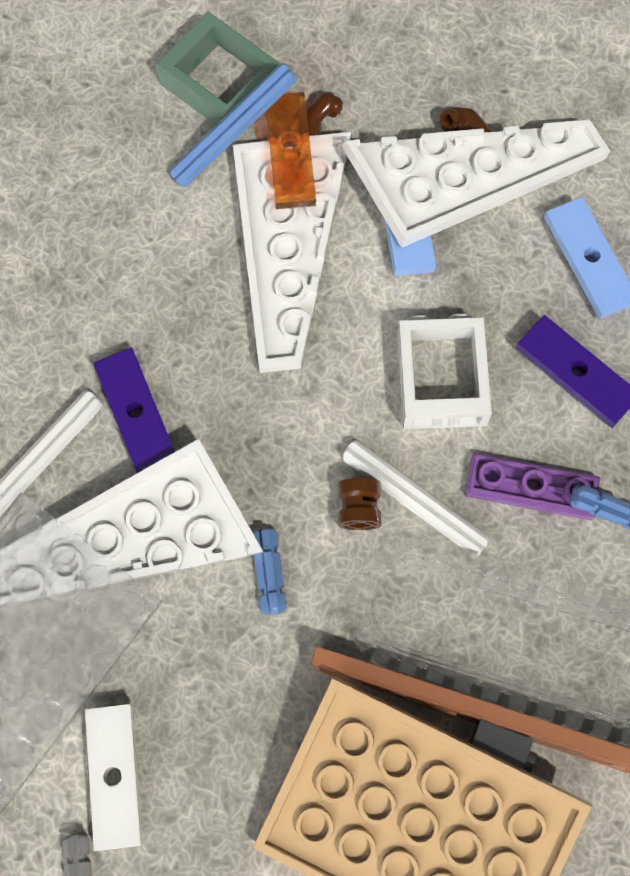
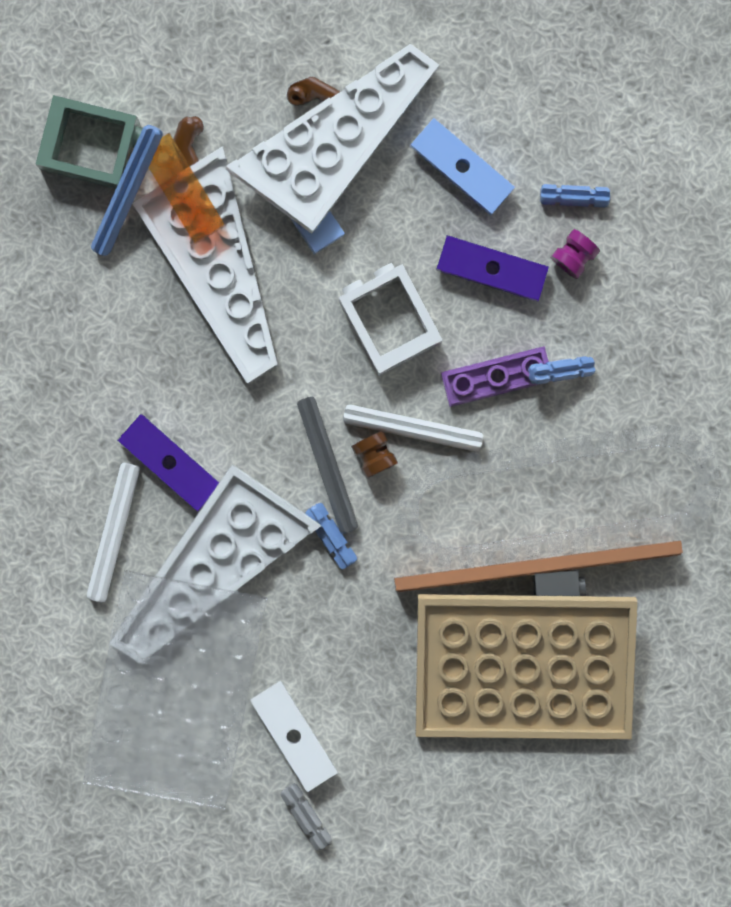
camera: 30 degrees left, 15 degrees up
none -> dark grey axle [297,396,358,534]

